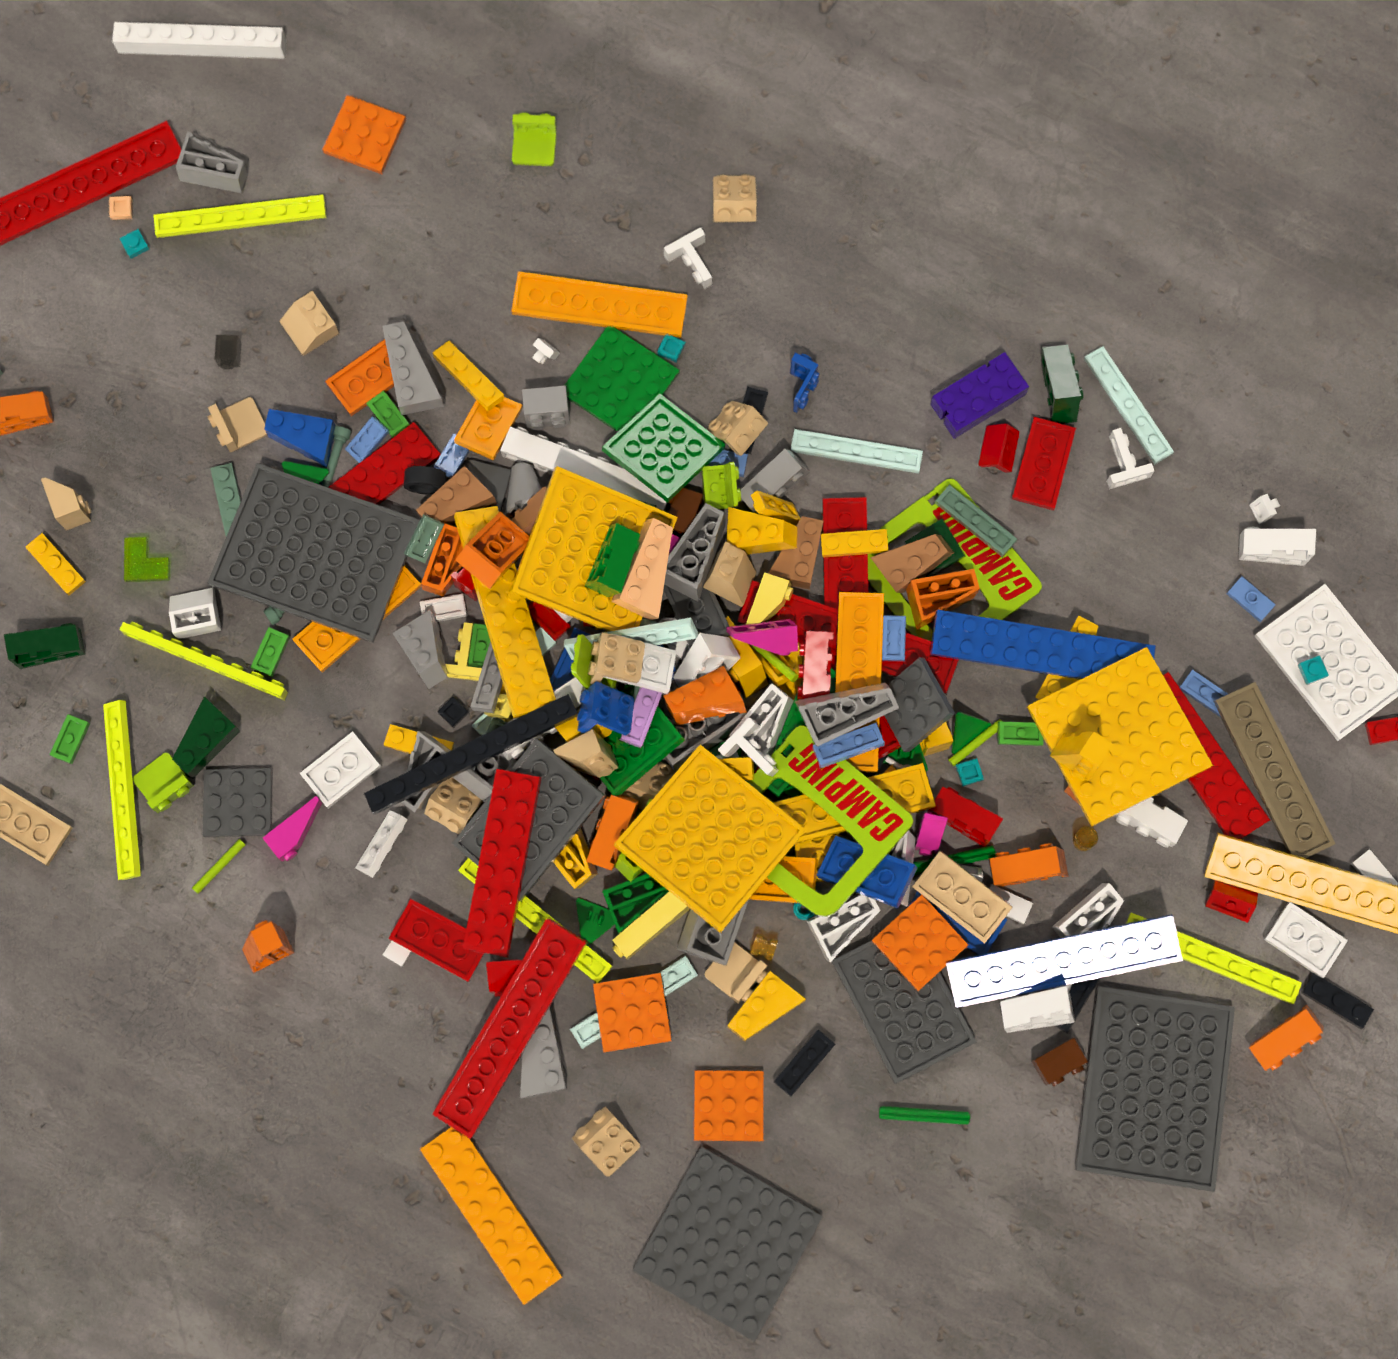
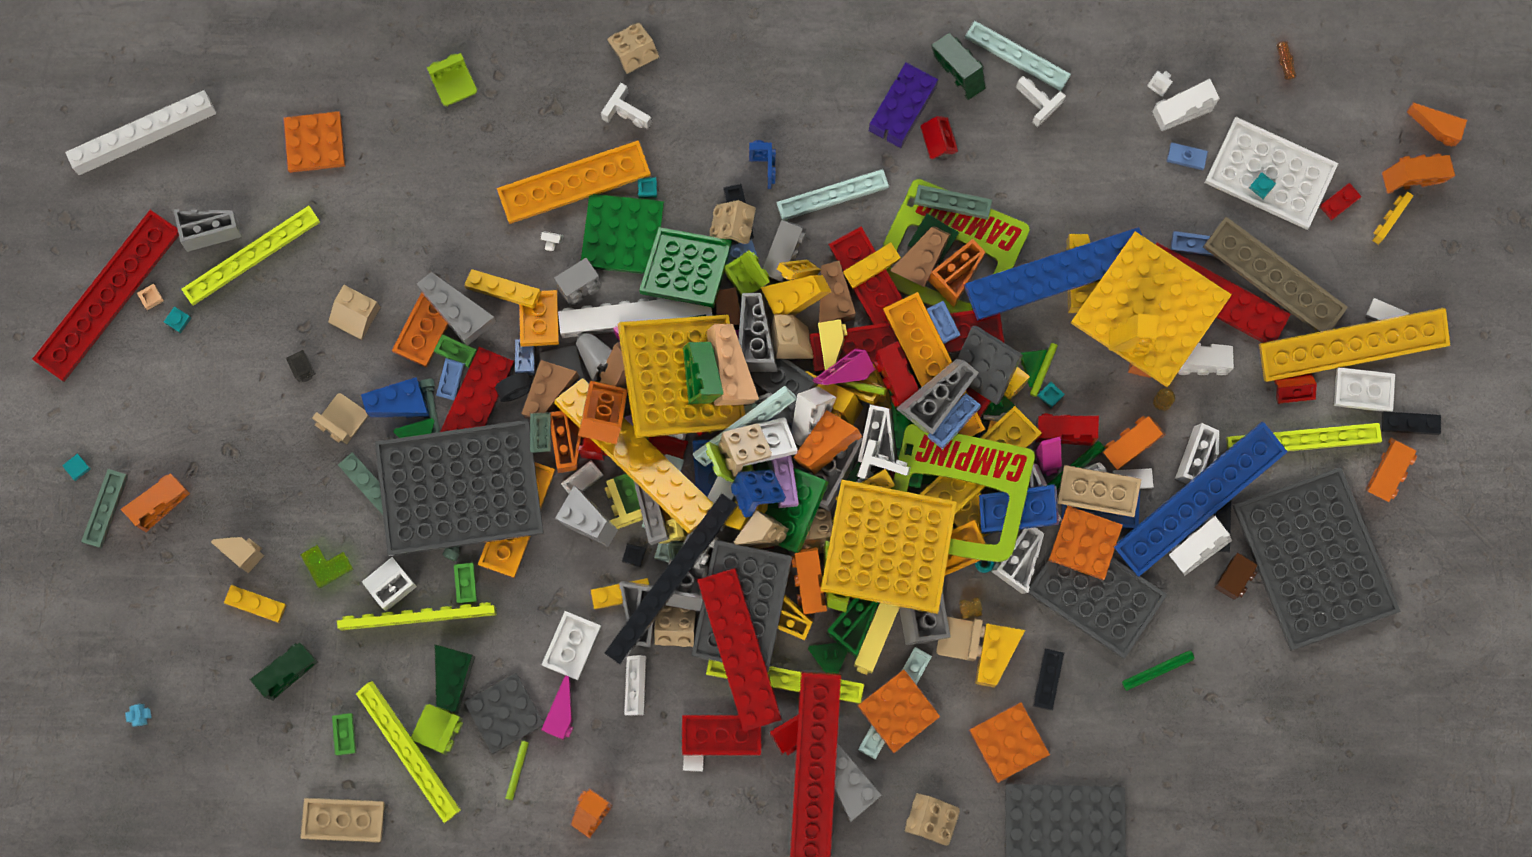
camera: 30 degrees left, 0 degrees up
bright green plate [998,721,1043,746] -> none
red plate [1012,417,1076,511] -> none

